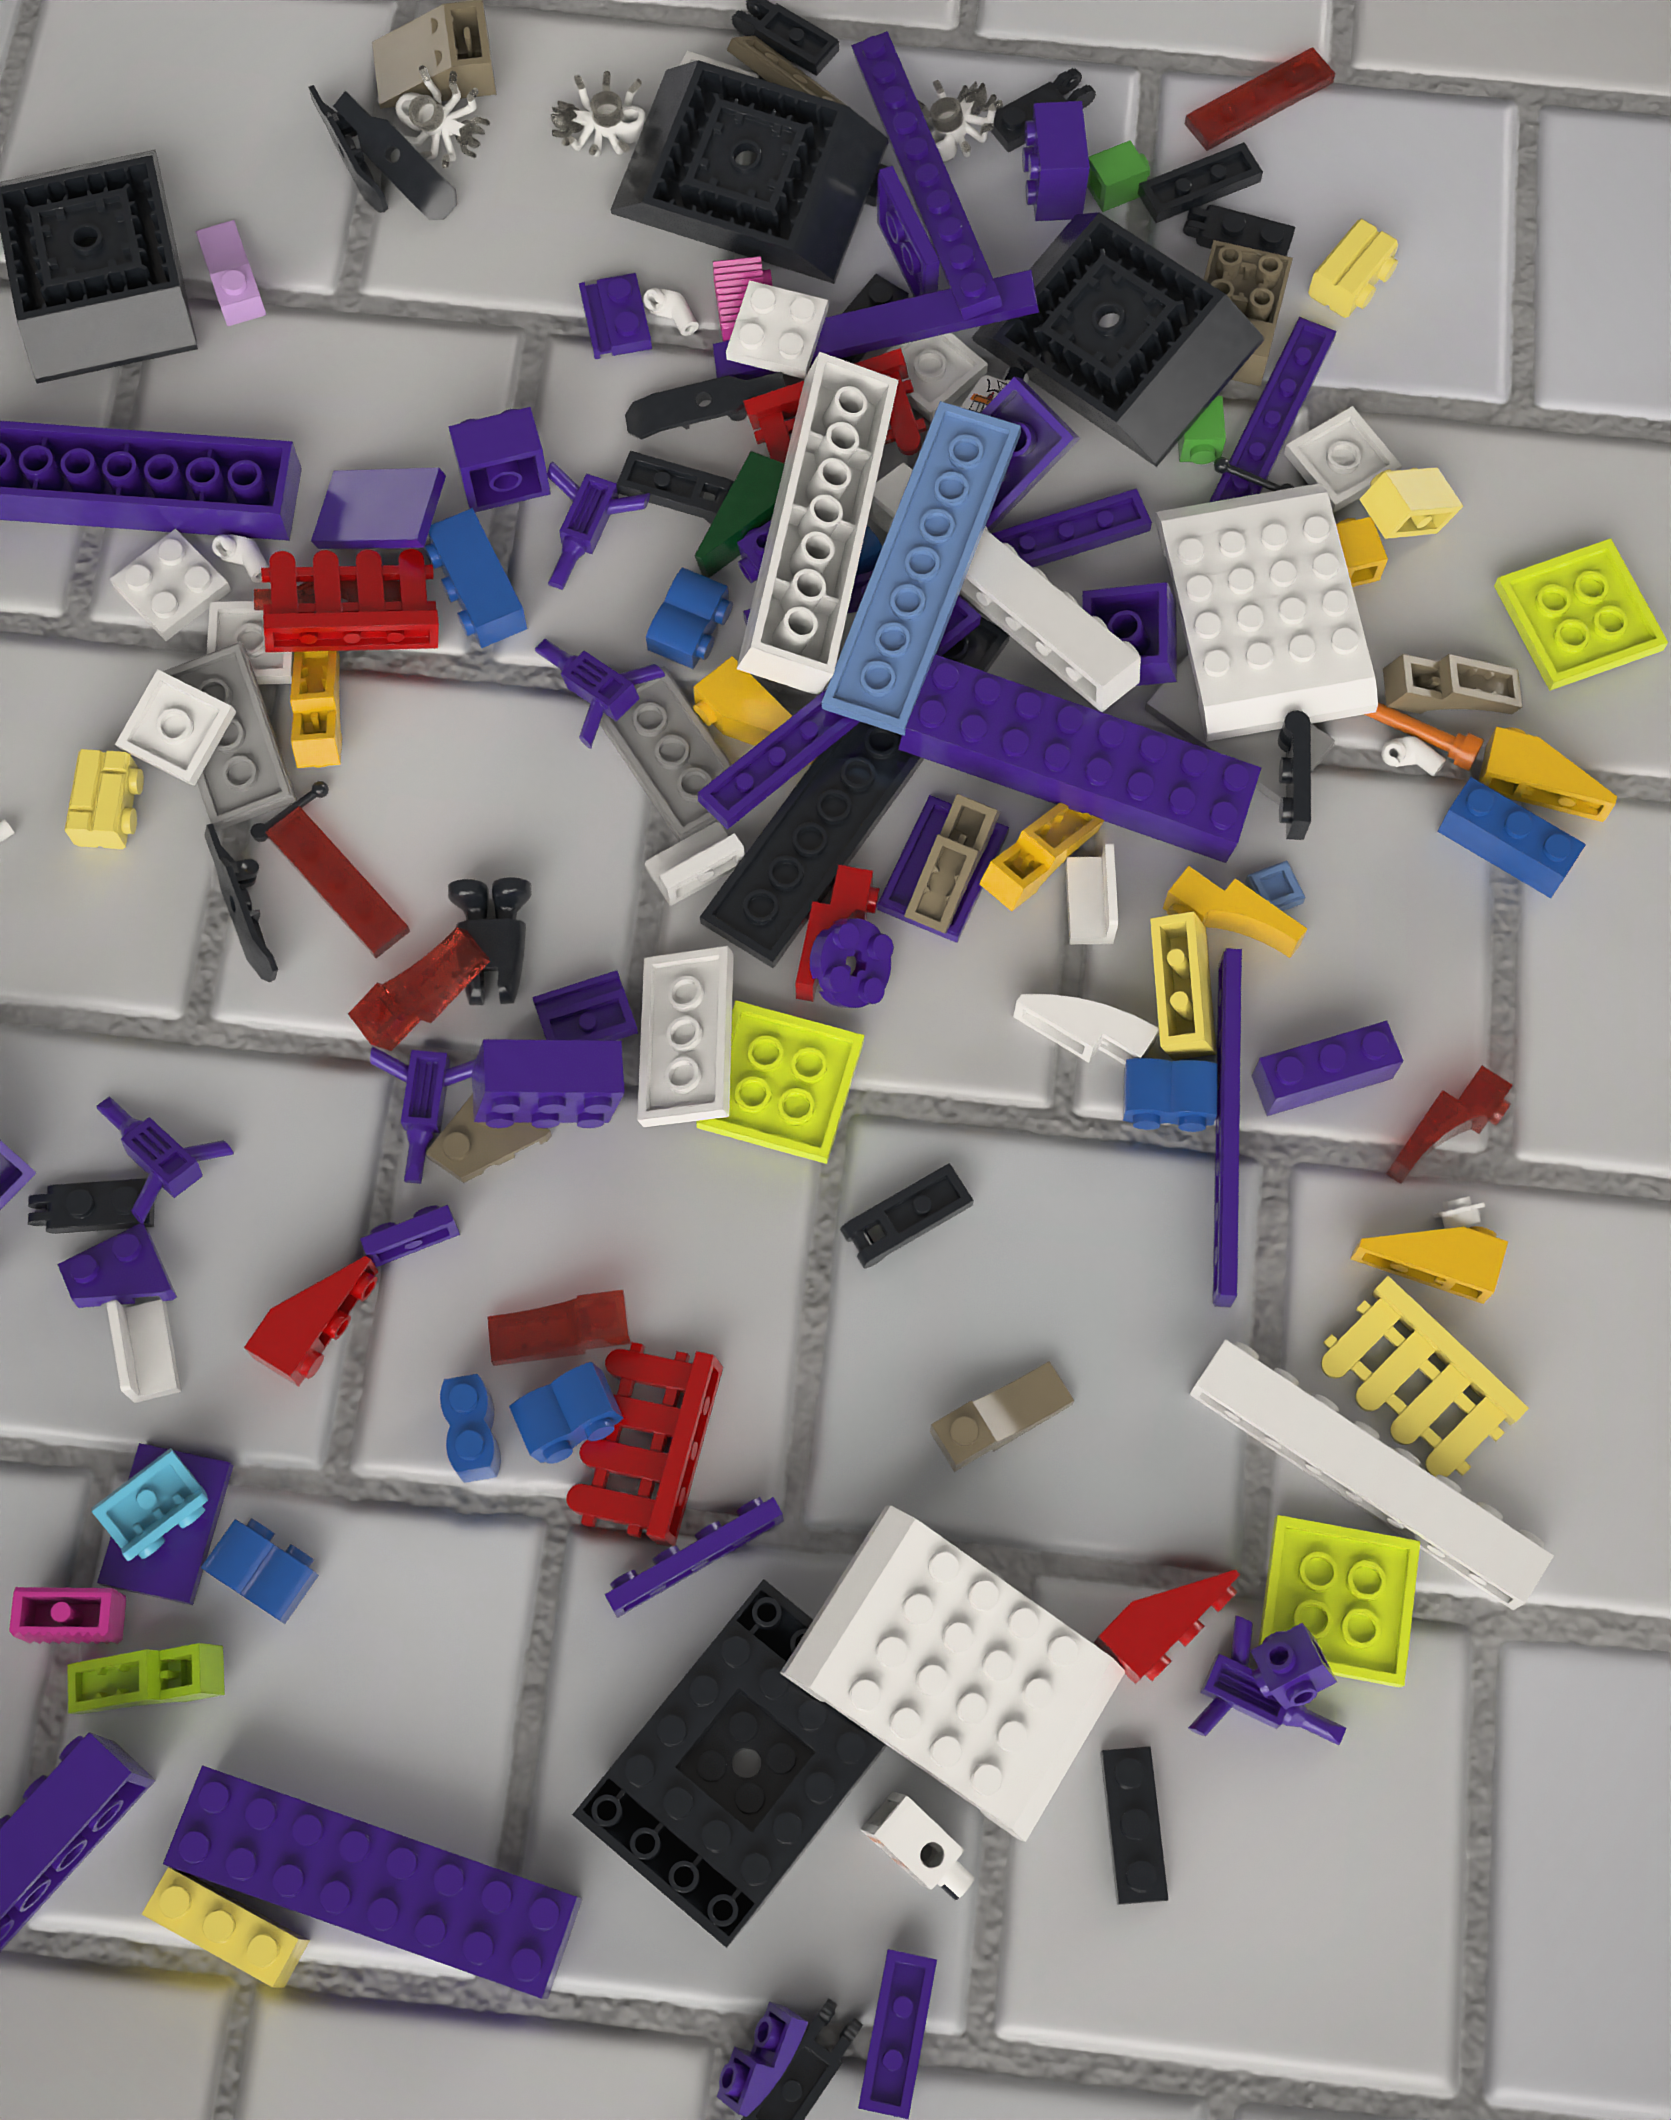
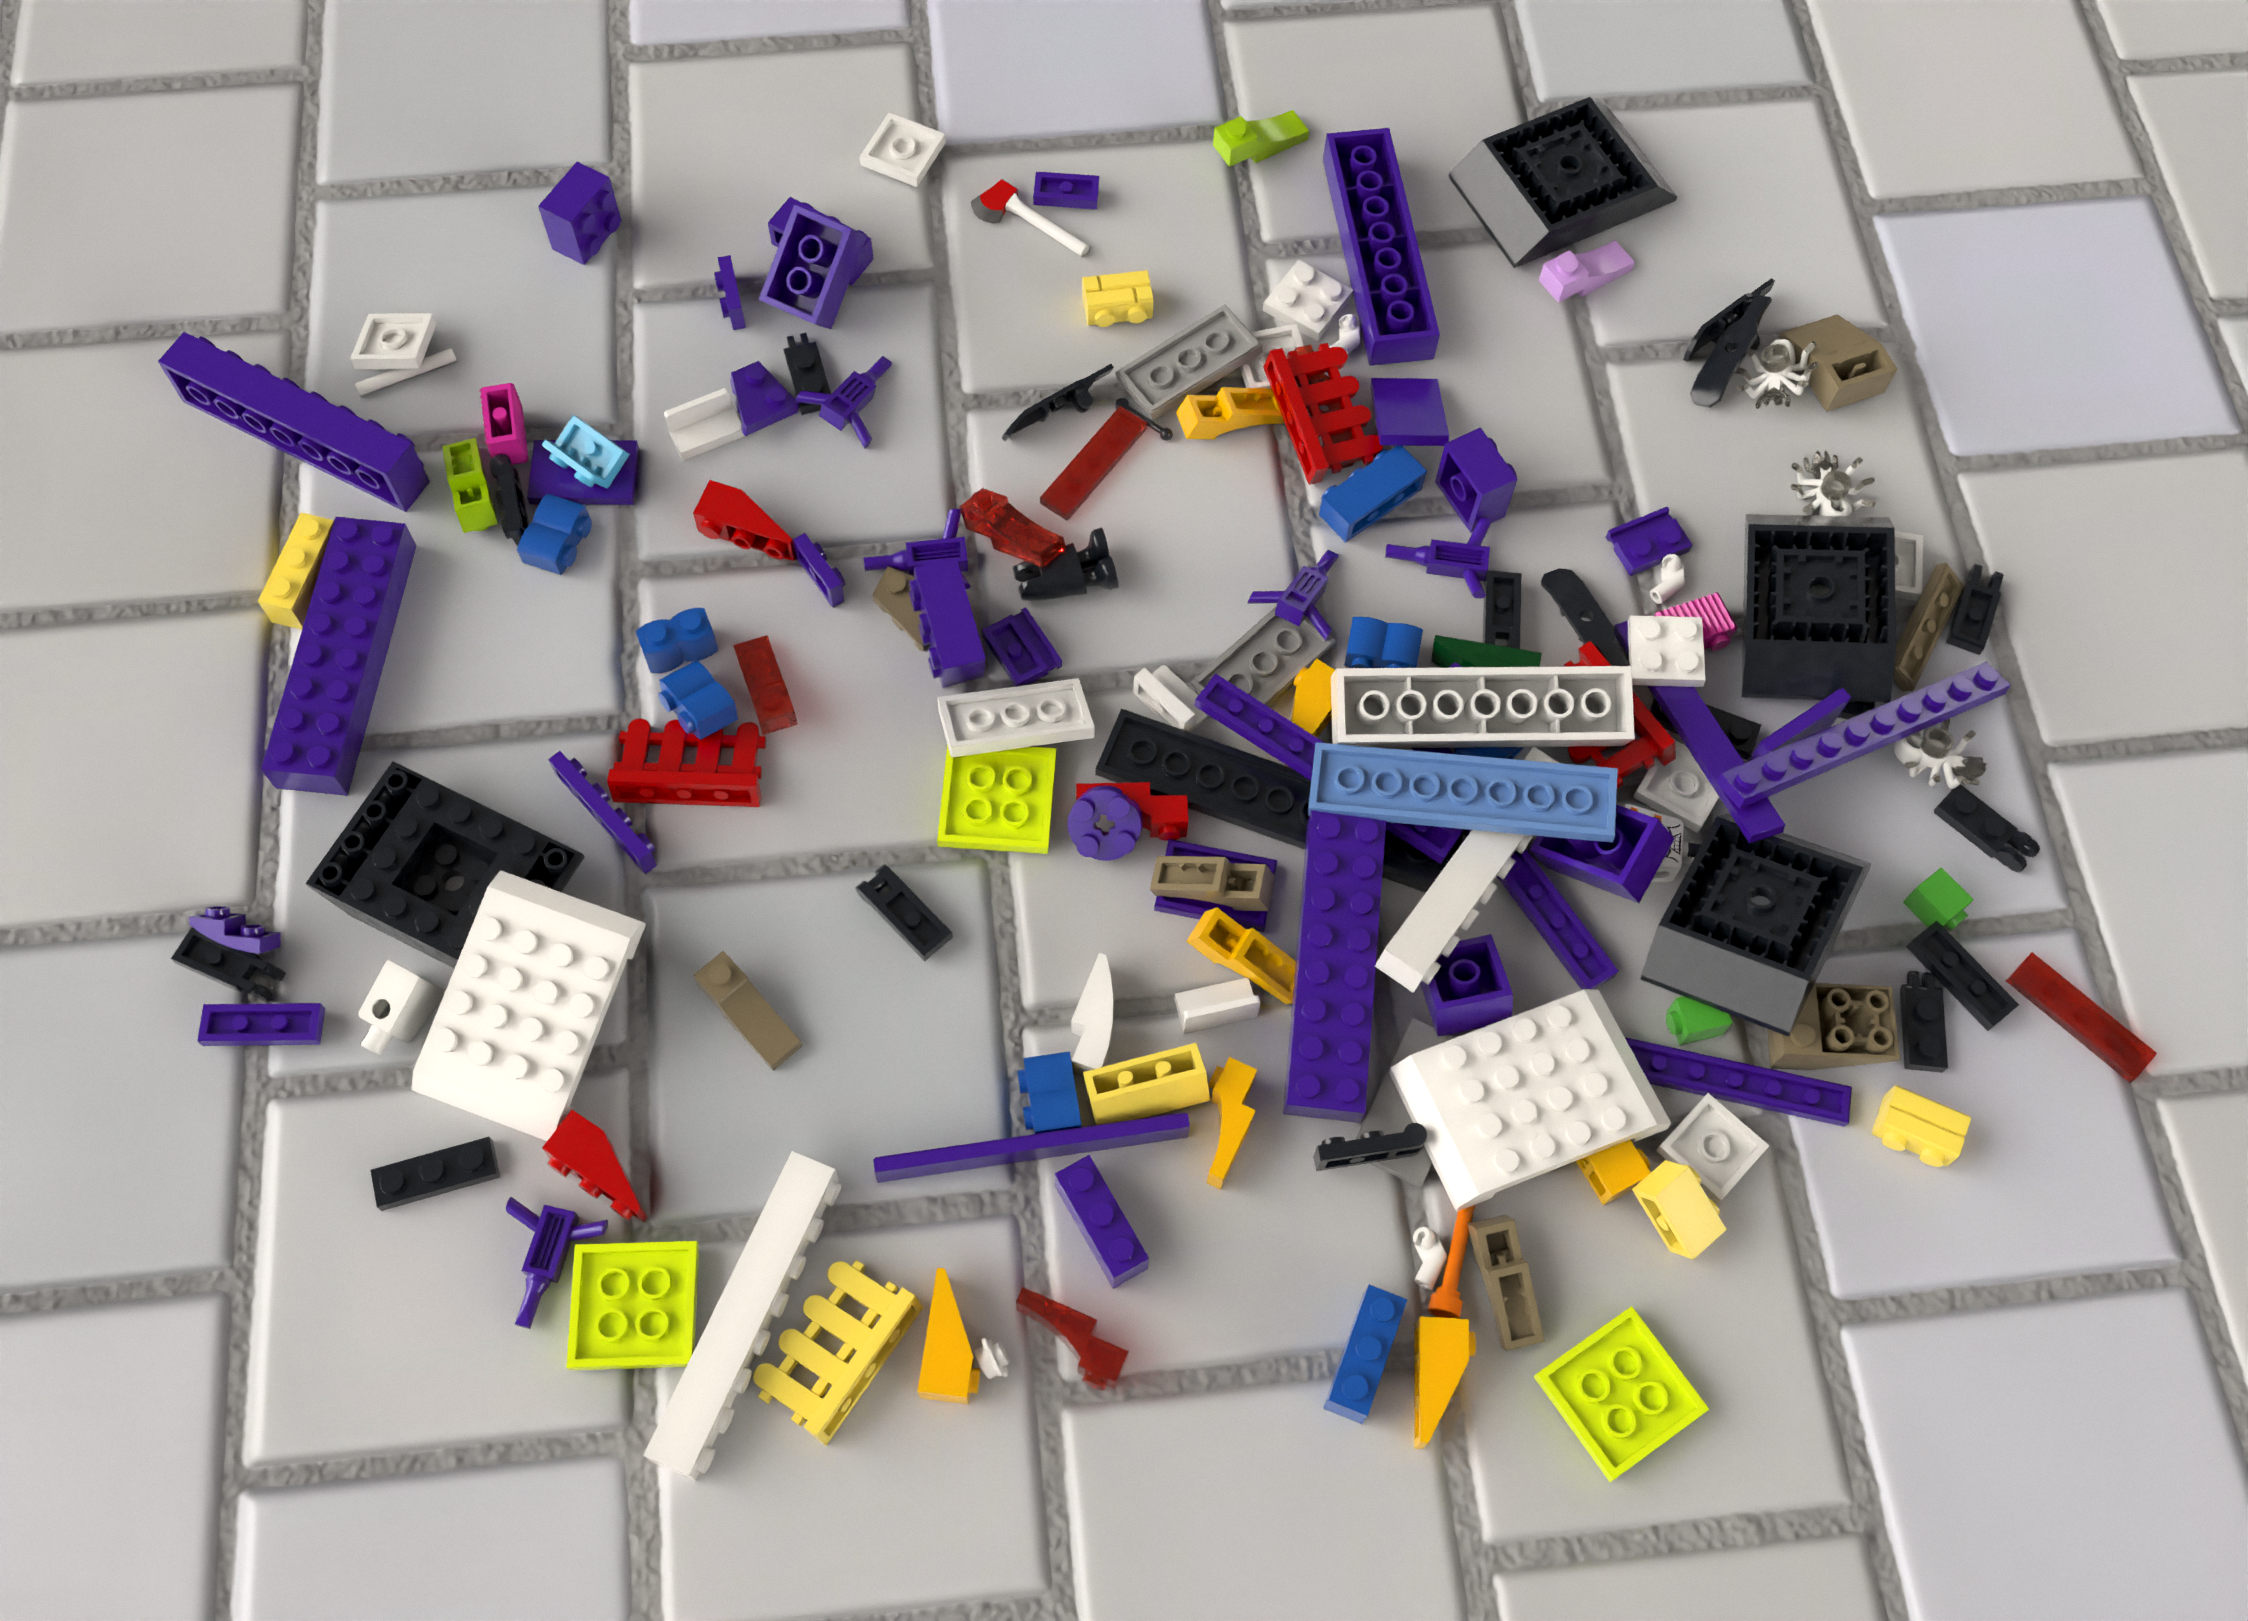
camera: 75 degrees right, 5 degrees down
white plate [115,669,237,786] -> none
dark purple brick [1022,101,1090,221] -> none
black hinge [1214,457,1295,491] -> none
medium blue tile [1245,860,1306,911] -> none
dark purple brick [1250,1623,1337,1710] -> none
none -> black hinge [489,453,529,547]

